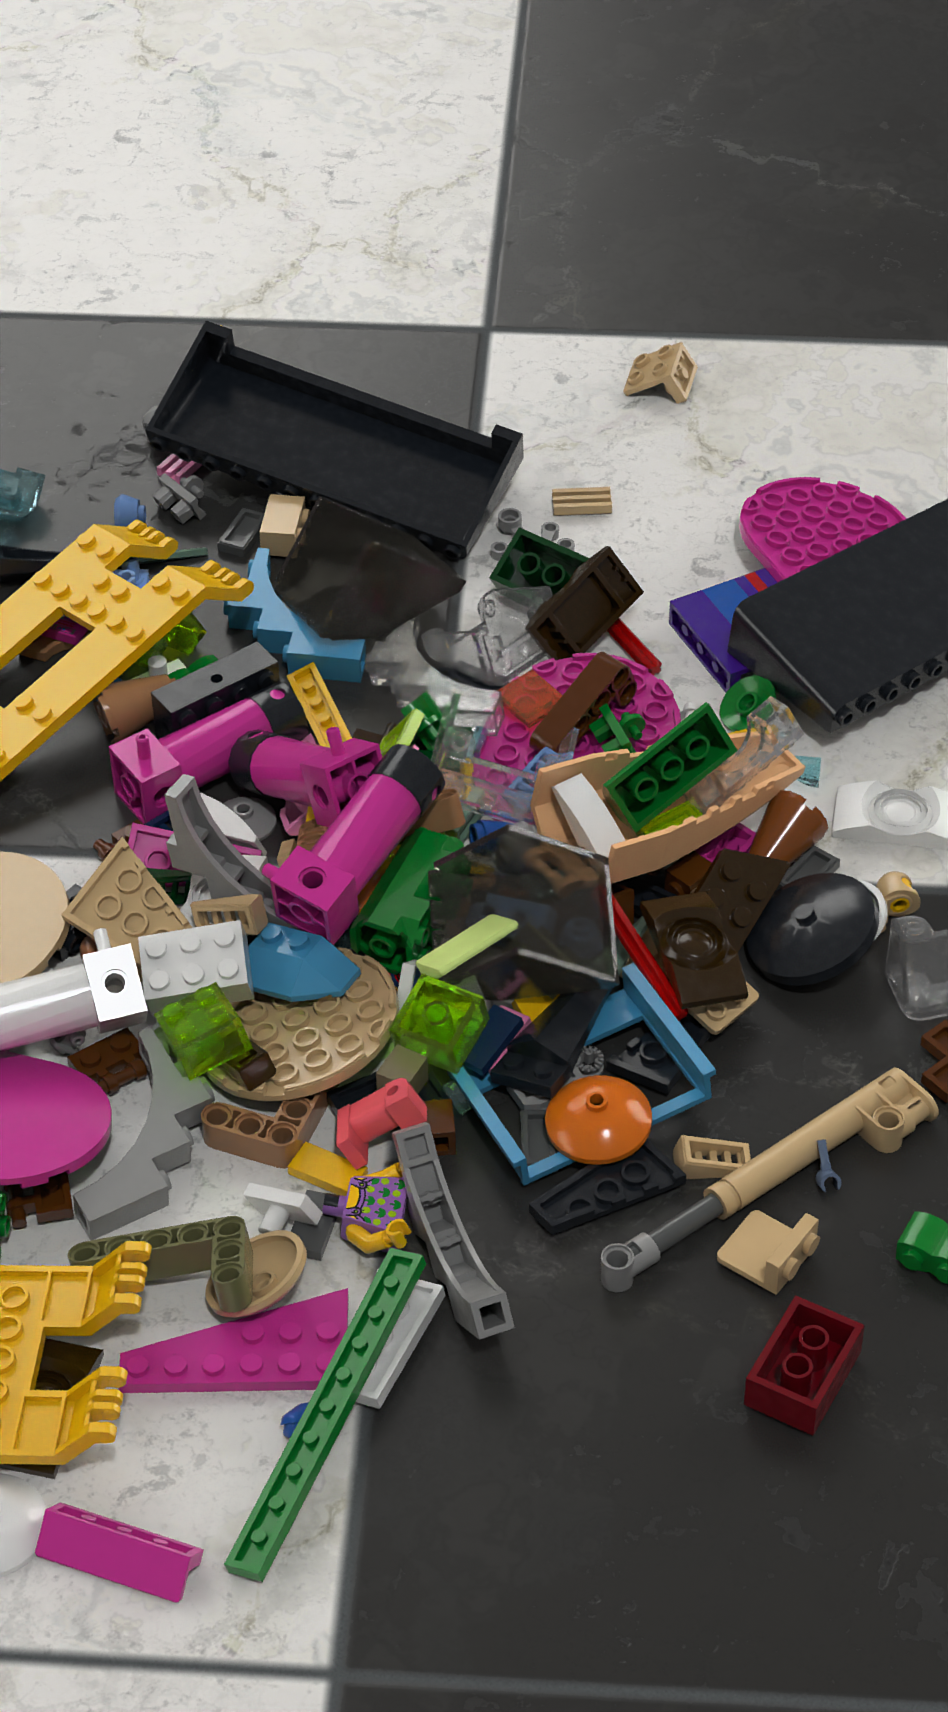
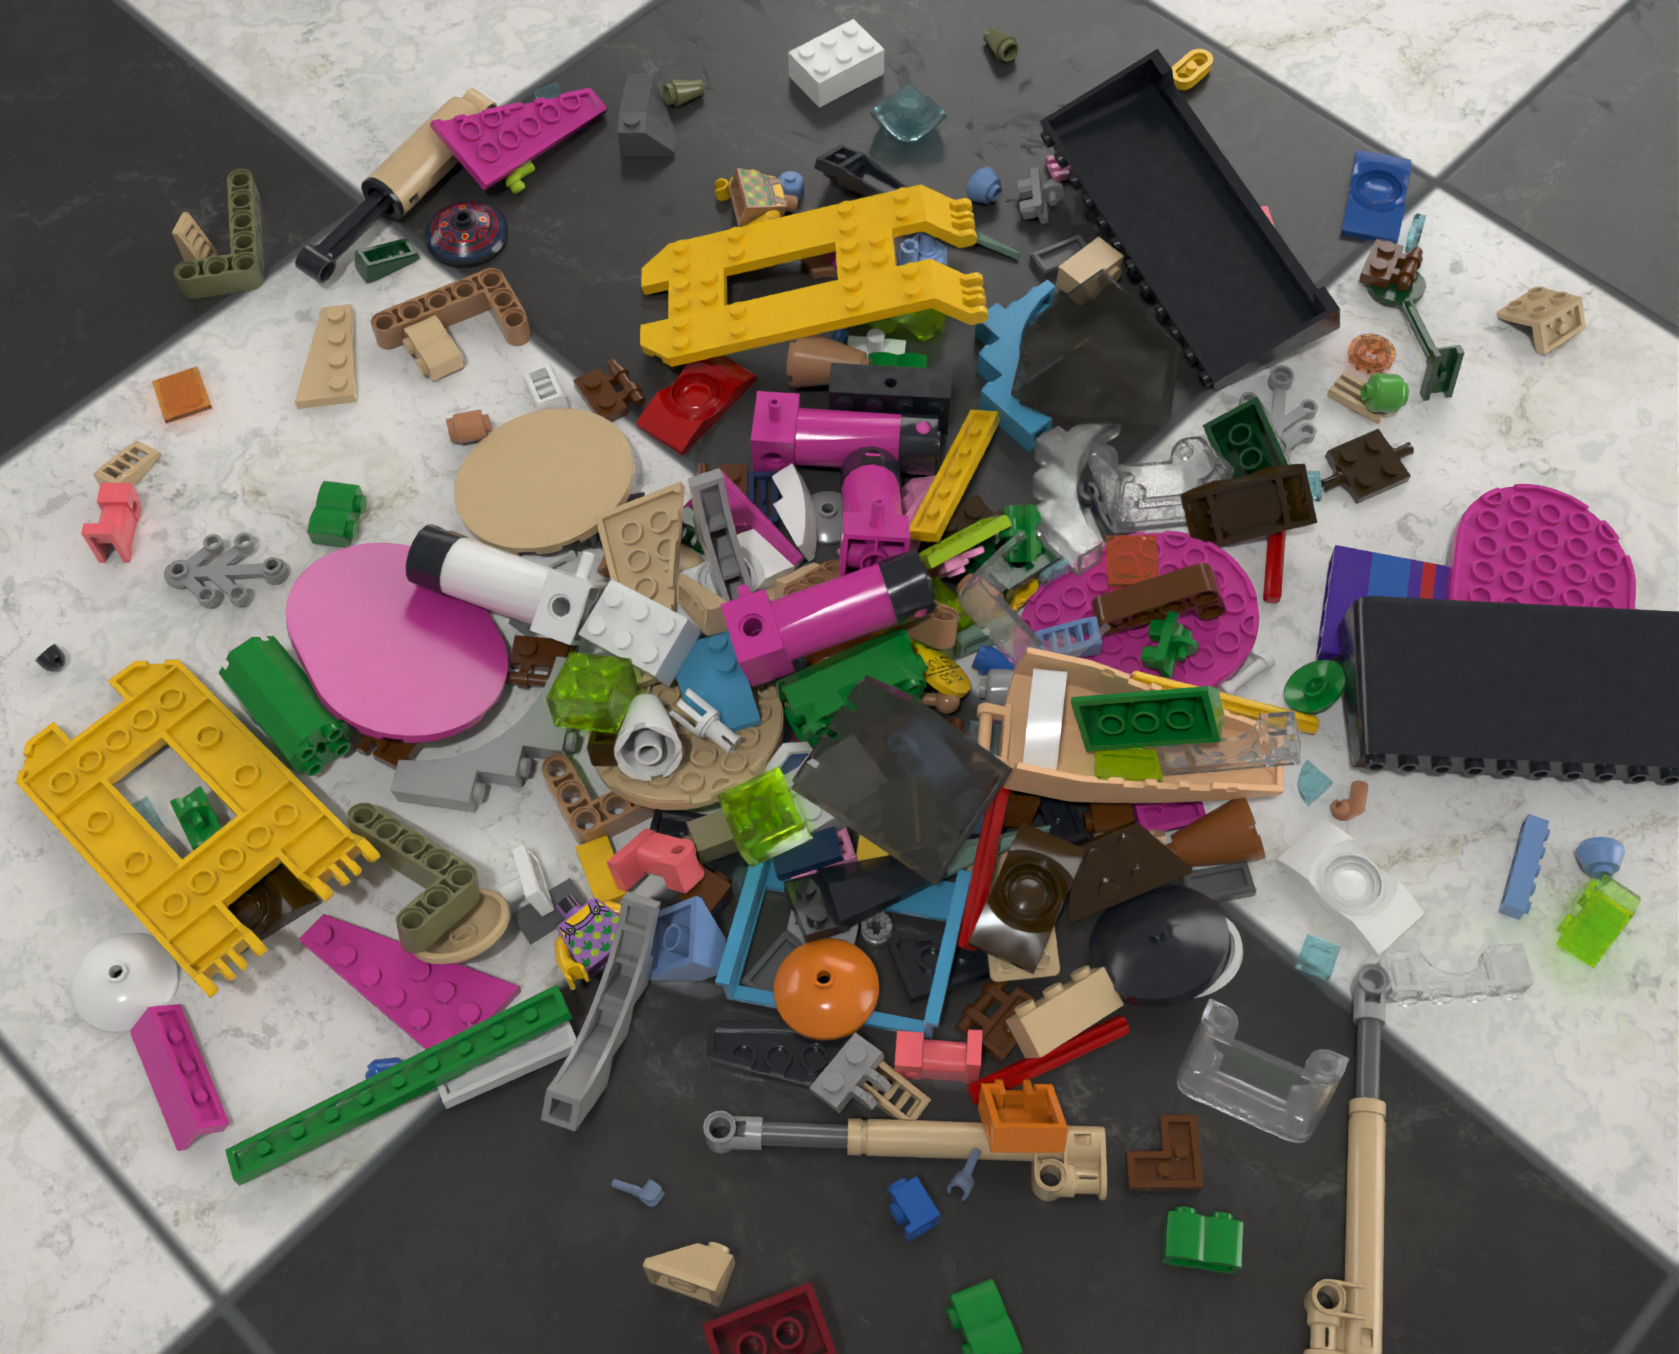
camera: 40 degrees right, 15 degrees up
yellowish green slope [416,914,519,984] -> none
tan bracket [717,1210,820,1295] -> none
tan piece [876,871,920,933] -> none
none -> sand blue hand [611,1179,665,1207]
none -> white cone [614,694,682,781]
none -> red slope [636,355,757,456]
none -> tan slope [643,1242,735,1307]
none -> medium blue slope [649,896,726,981]
none -> white arm [669,688,742,754]
none -> light grey hinge [810,1033,892,1113]
none -> blue brick [887,1176,940,1243]
none -> coral piece [894,1029,983,1084]
none -> reddish brown plate [955,981,1037,1064]
none -> red axle [967,1015,1130,1104]
none -> orange piece [978,1079,1068,1153]
none -> olive cone [983,27,1019,62]
none -> tan brick [1005,965,1124,1058]
none -> clear light blue tile [1295,934,1341,981]
none -> dark brown plate [1320,428,1414,504]
none -> nougat arm [1331,781,1369,821]
none -> blue slope [1340,149,1411,244]
none -> clear orange gear [1348,334,1396,374]
none -> reddish brown plate [1359,239,1423,291]
none -> bright green head [1361,373,1409,413]
none -> dark green piece [1367,267,1465,401]
none -> clear light blue tile [1404,213,1426,253]

